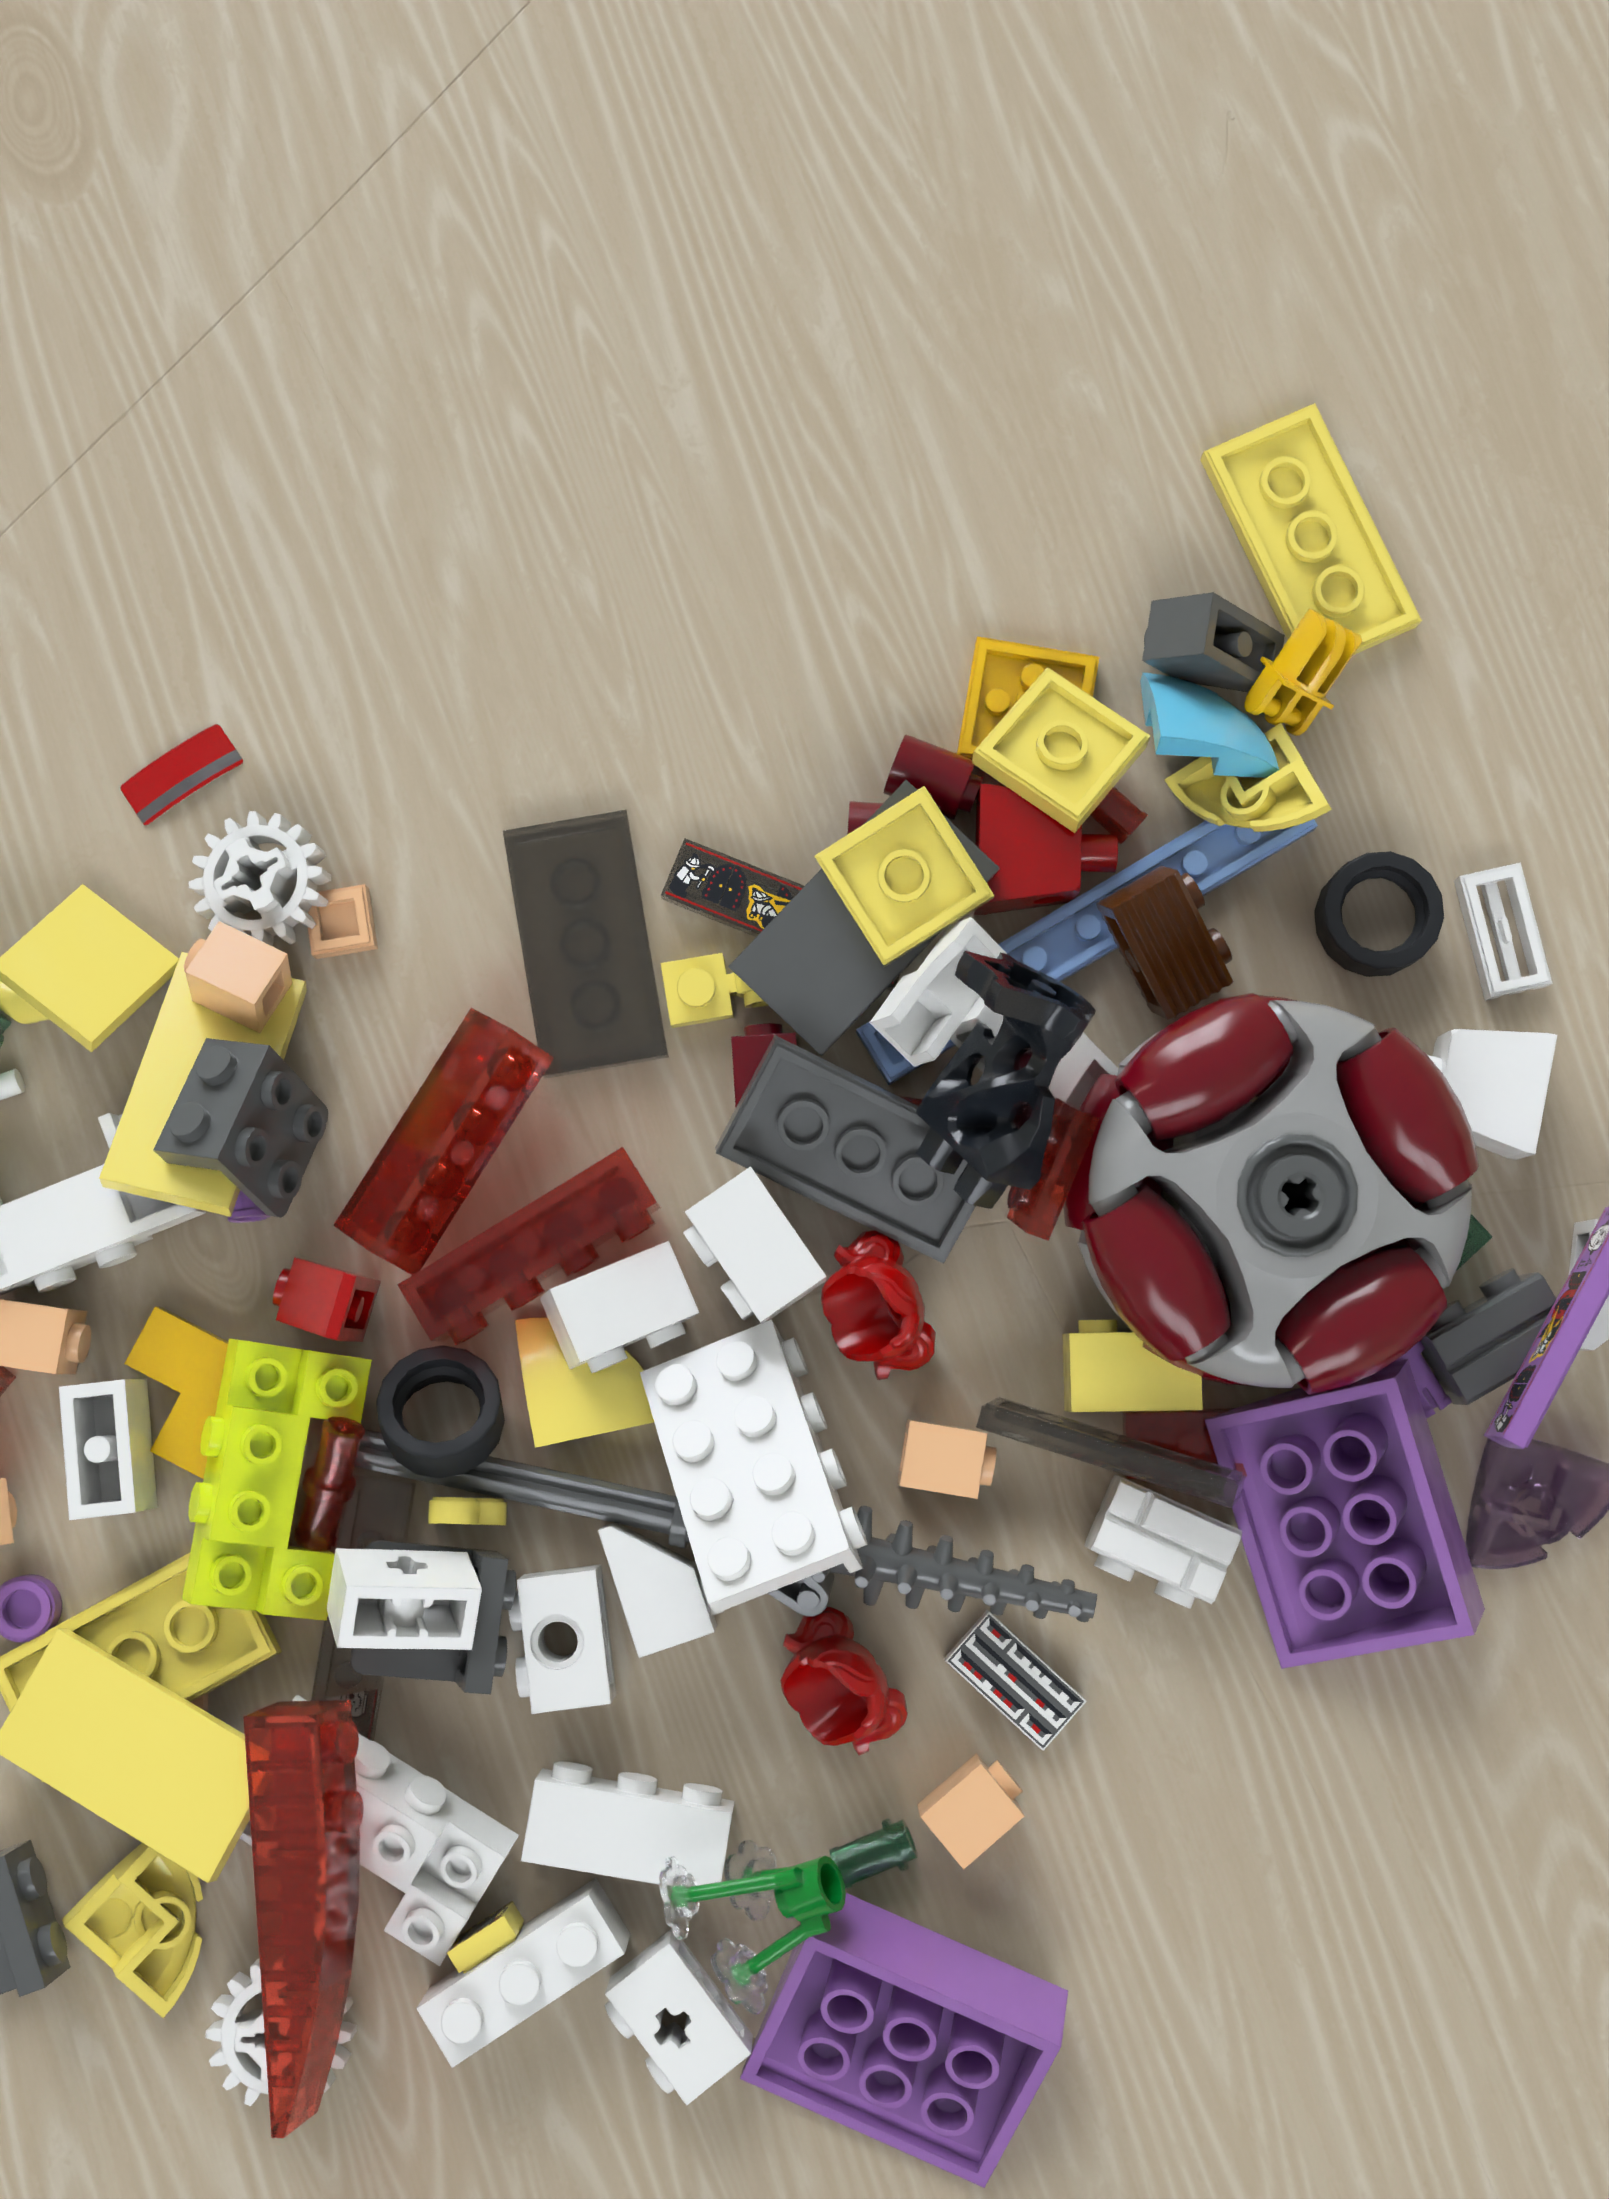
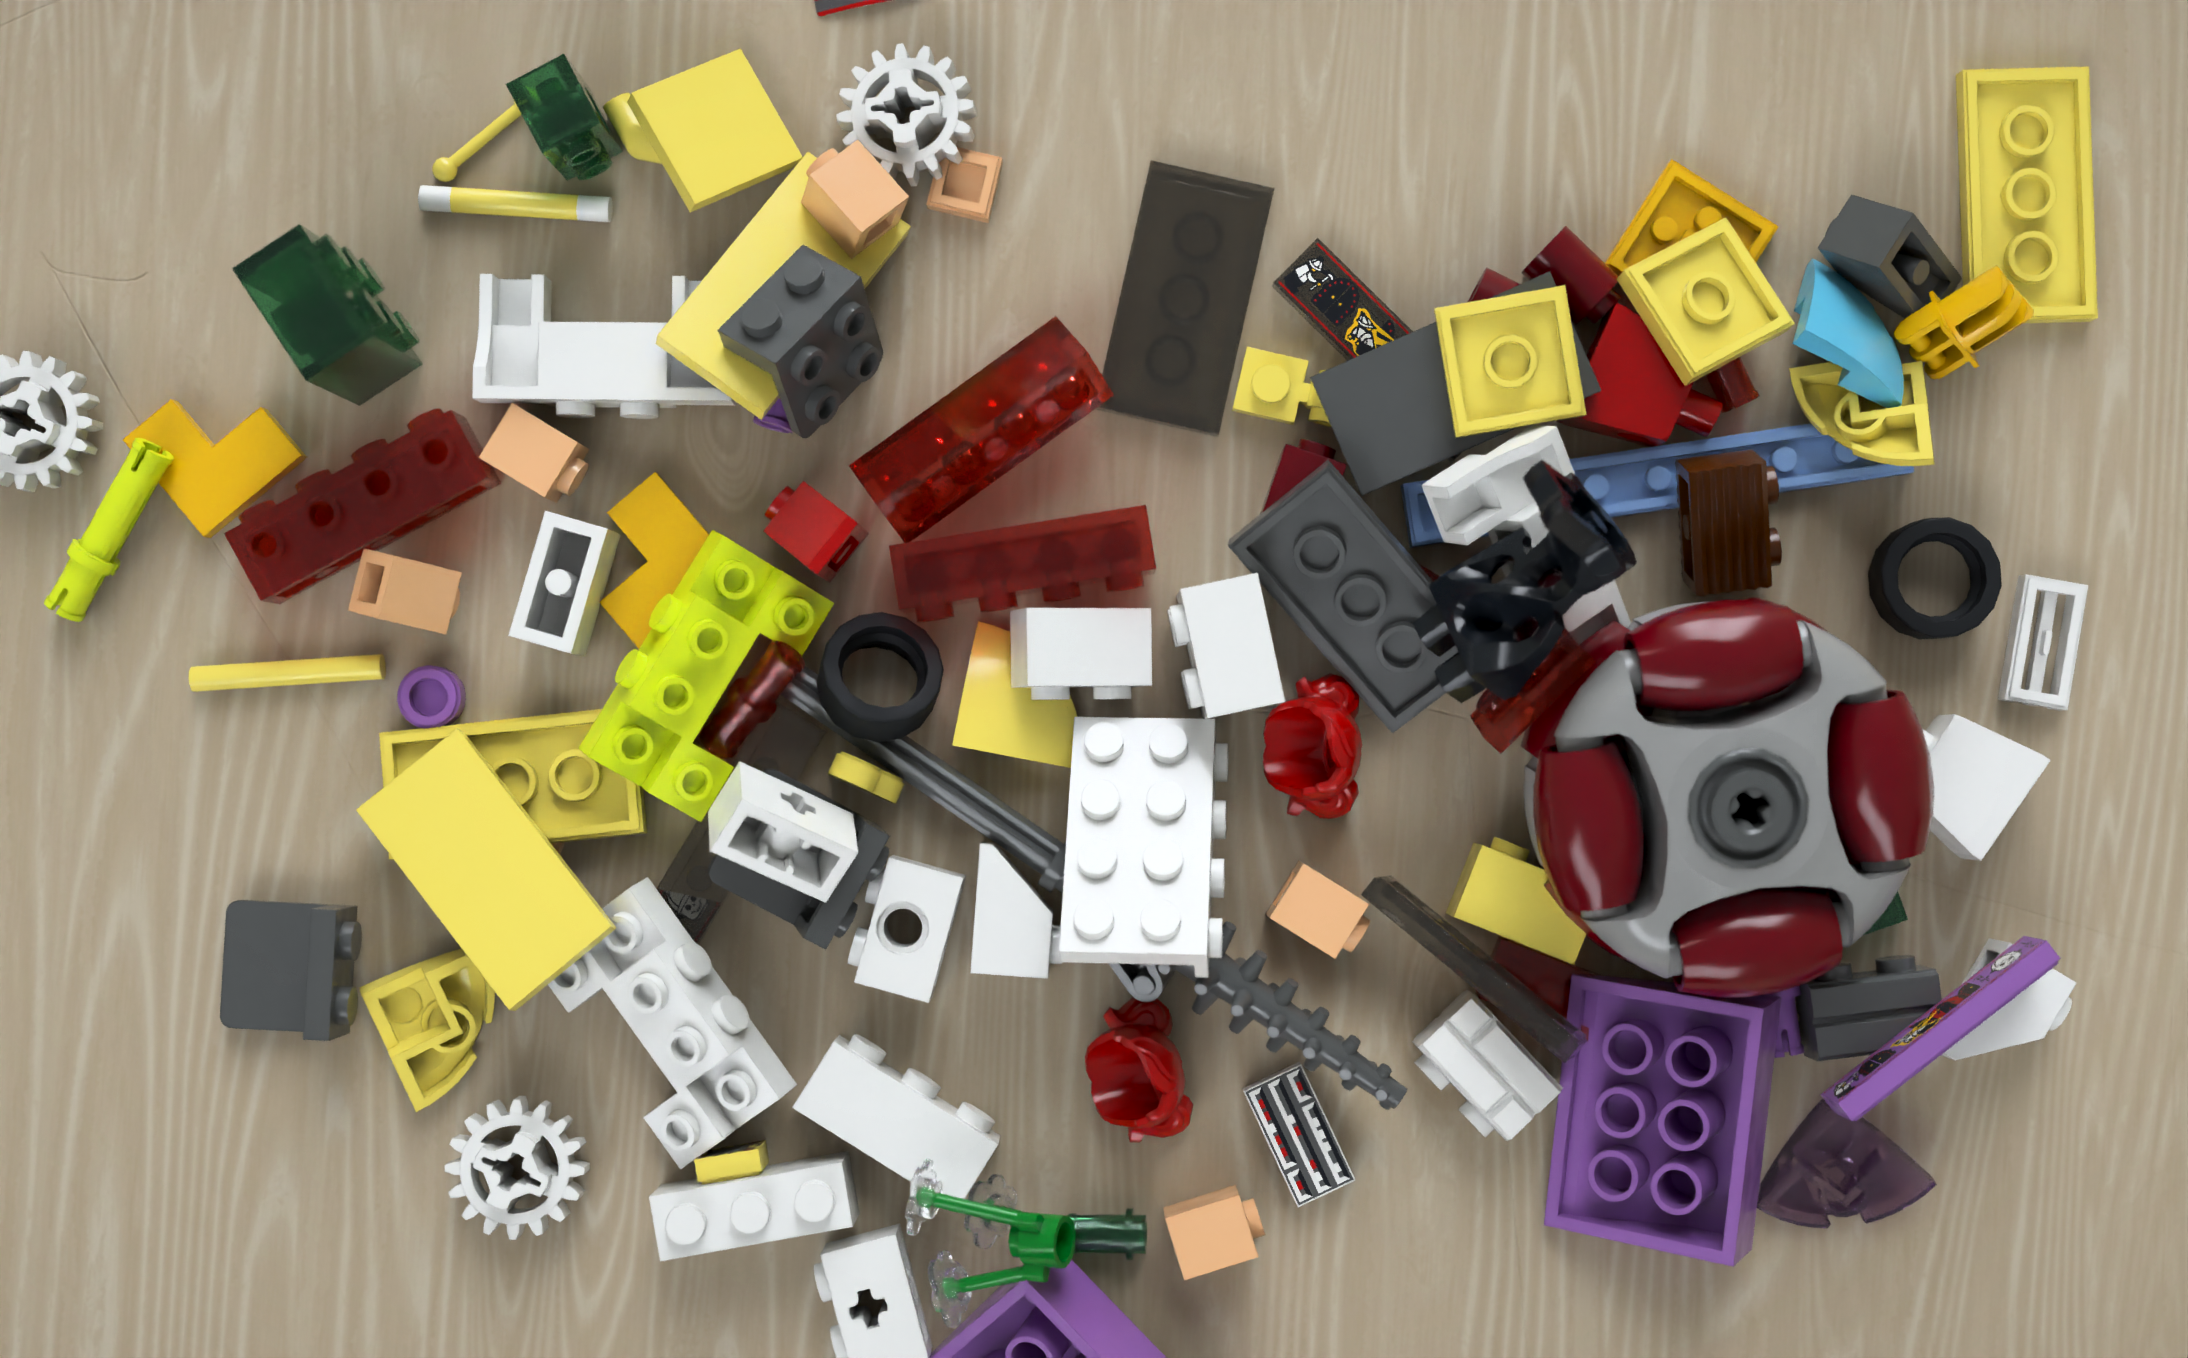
camera: 20 degrees right, 5 degrees up
clear red slope [243,1700,364,2138] -> none

